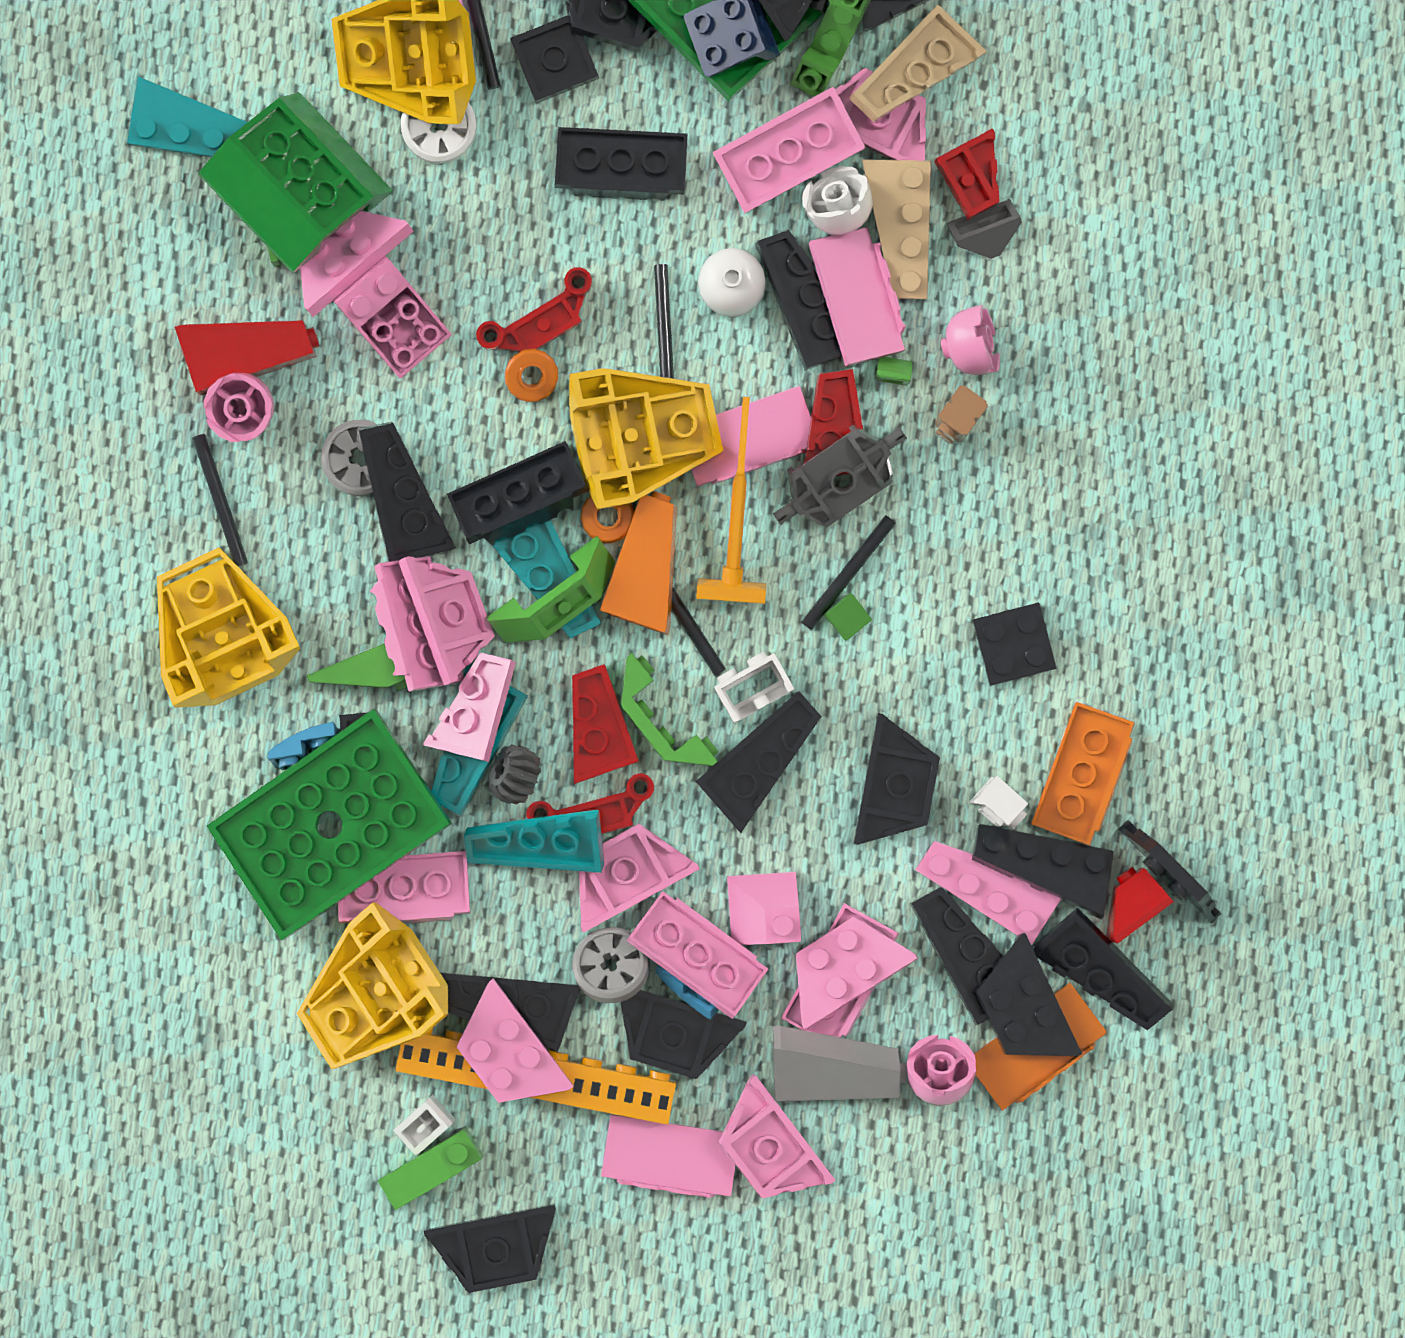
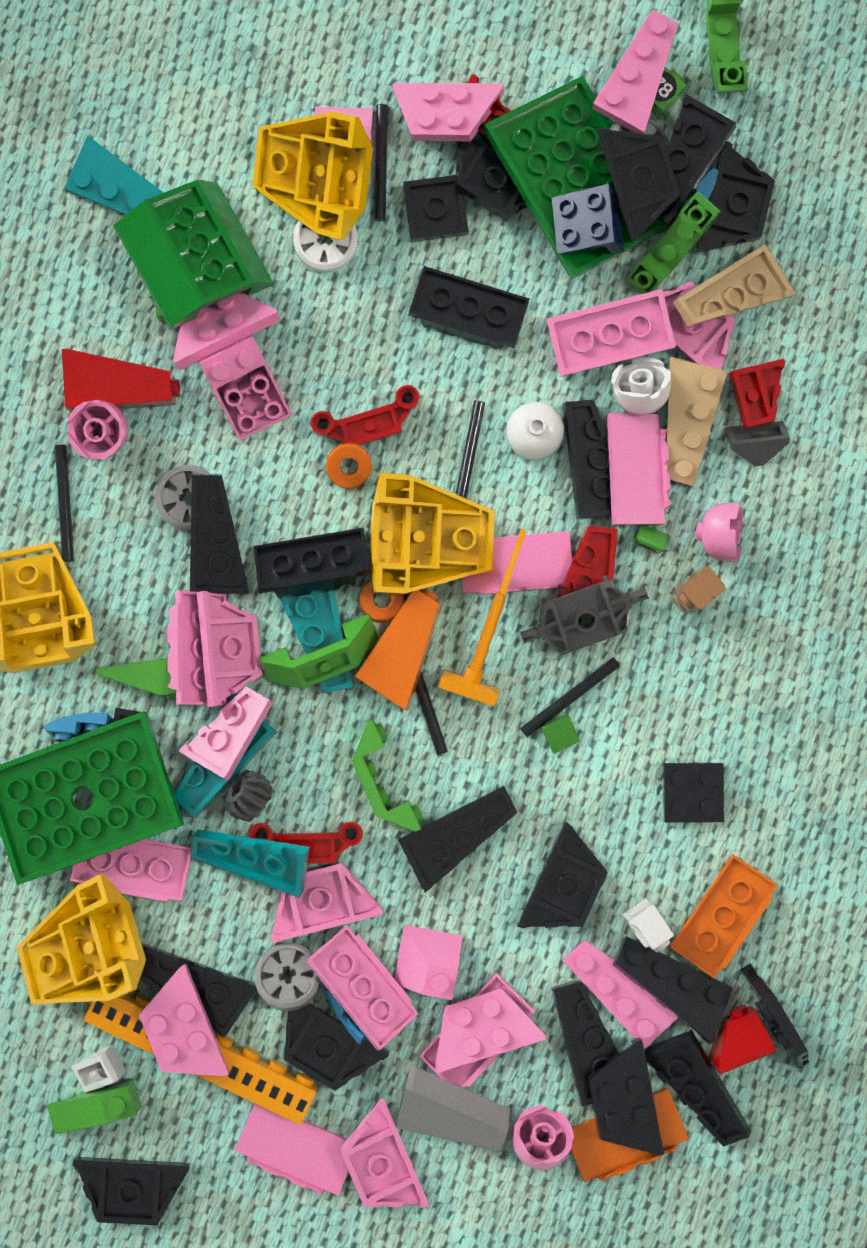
camera: 10 degrees right, 0 degrees up
red wing [572,664,639,784] -> none
white window [714,651,794,724] -> none

